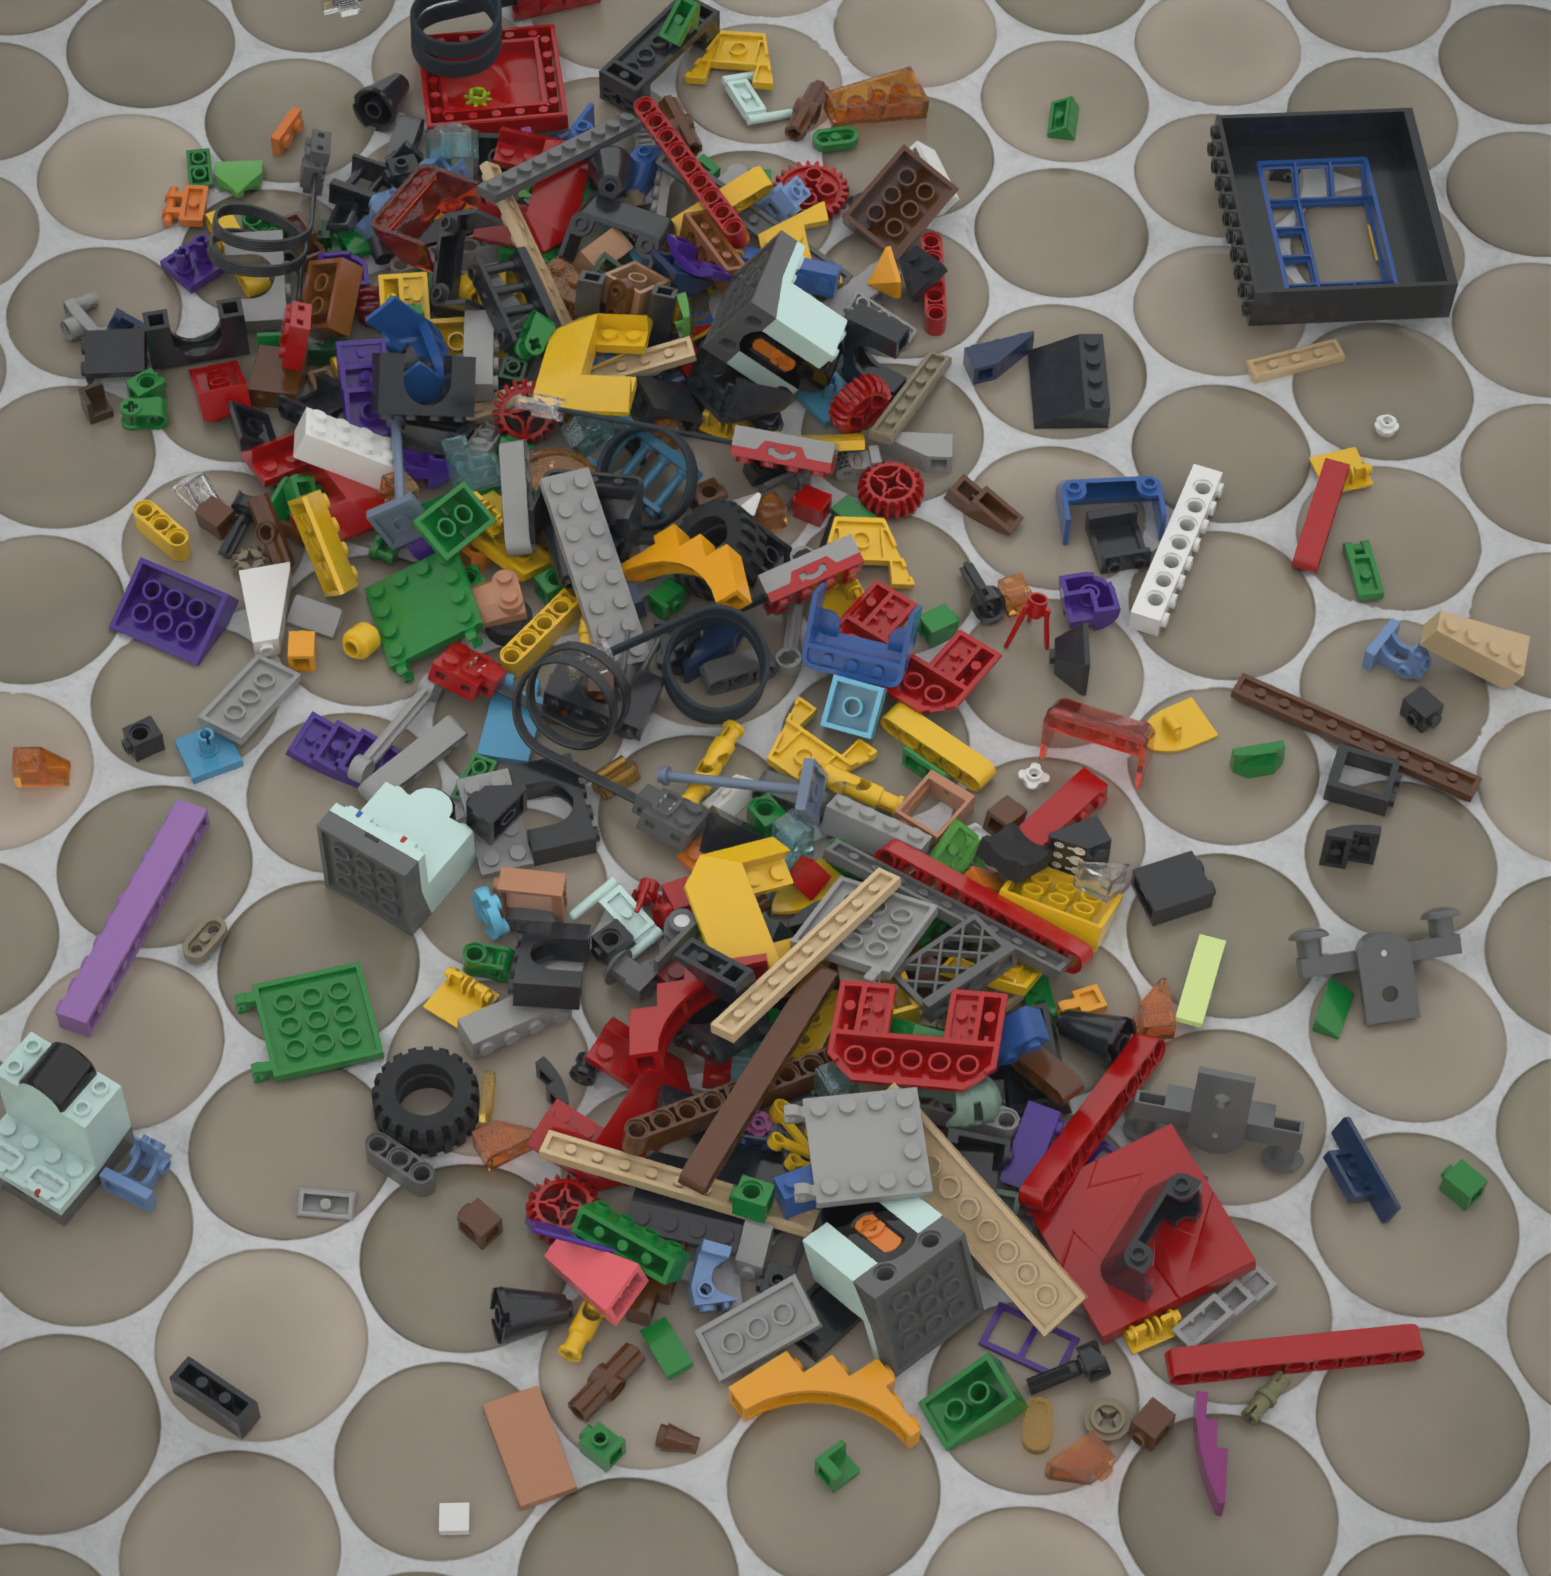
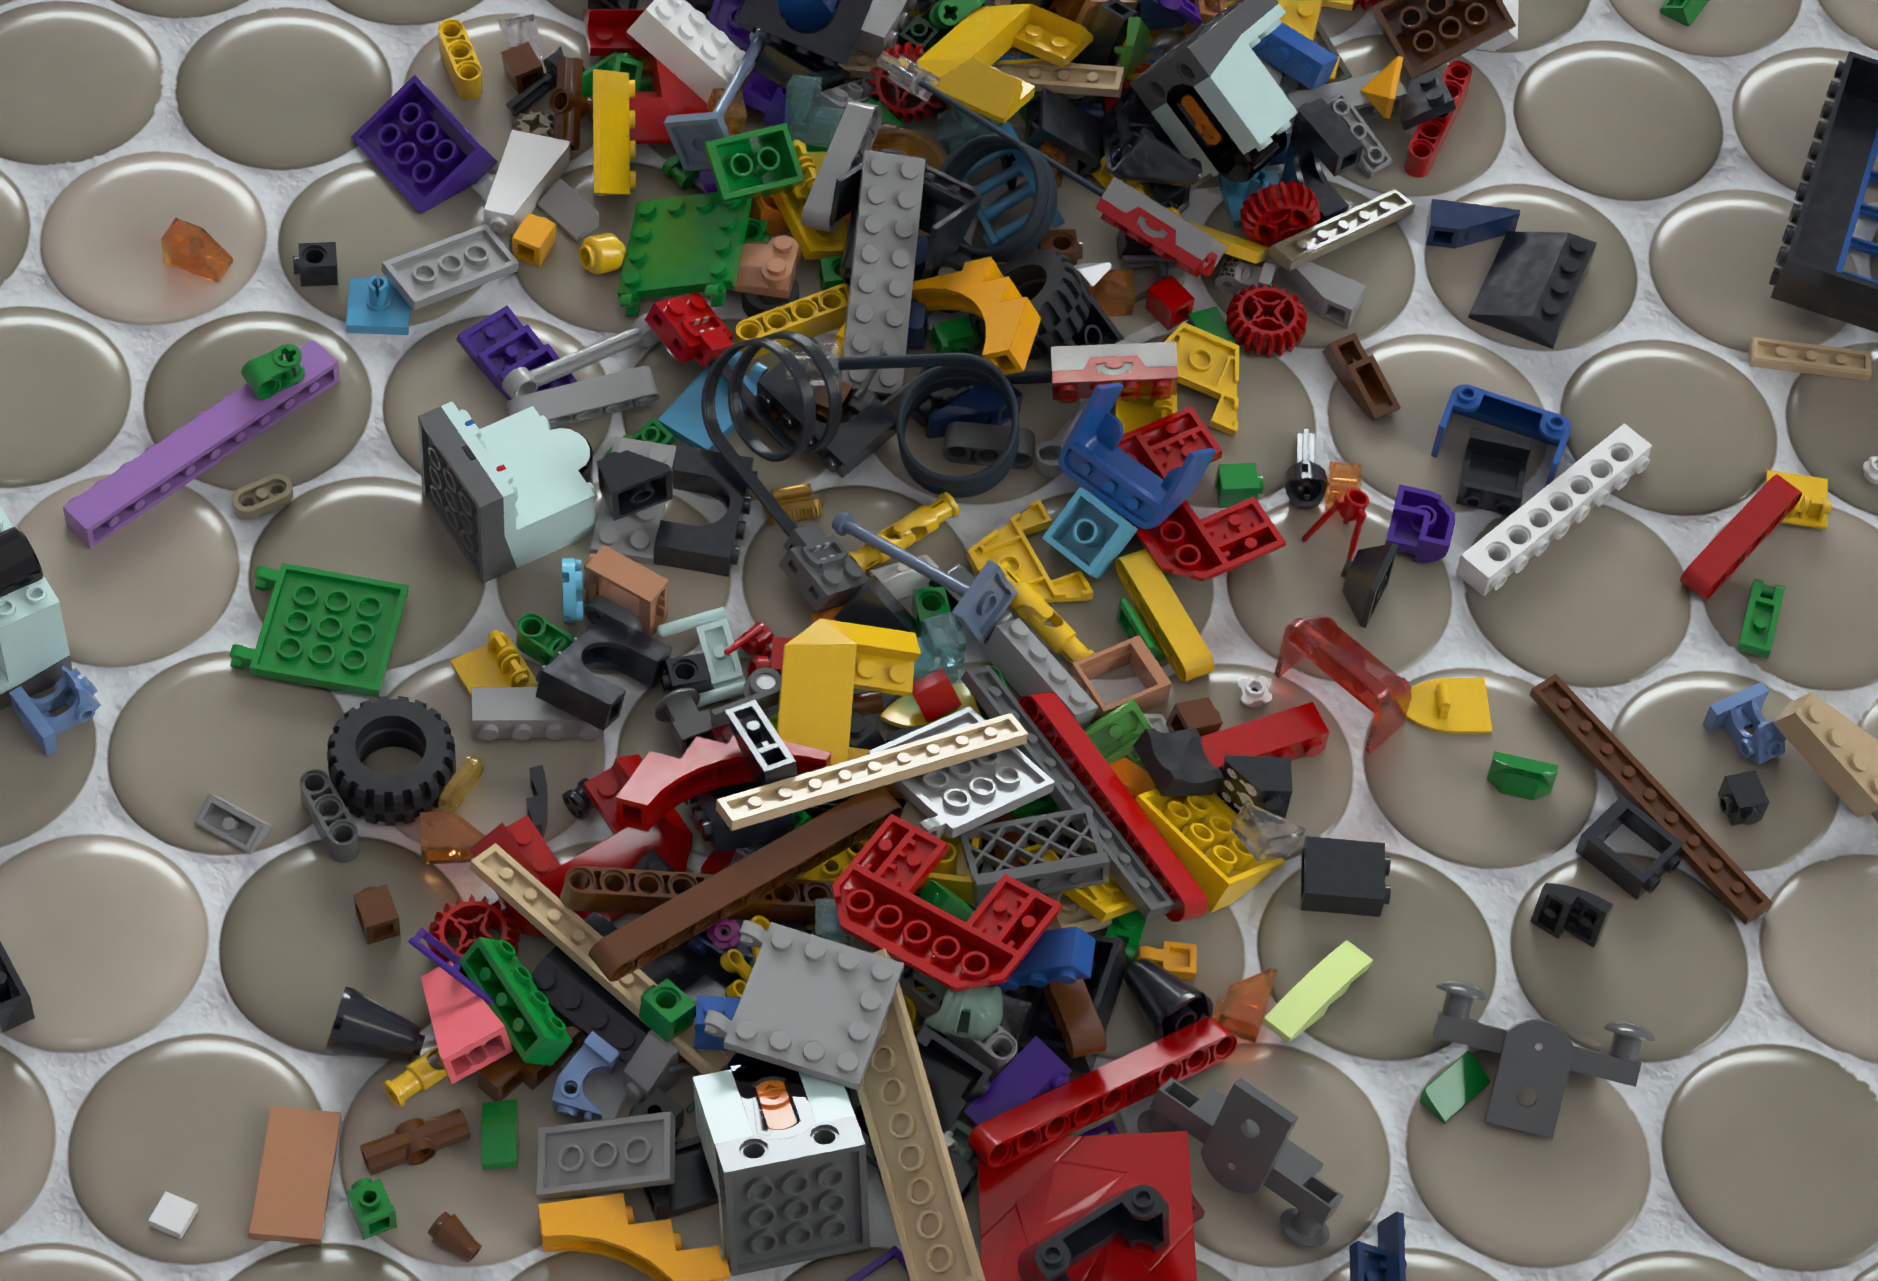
camera: 20 degrees right, 0 degrees up
none -> green piece [241,344,305,399]

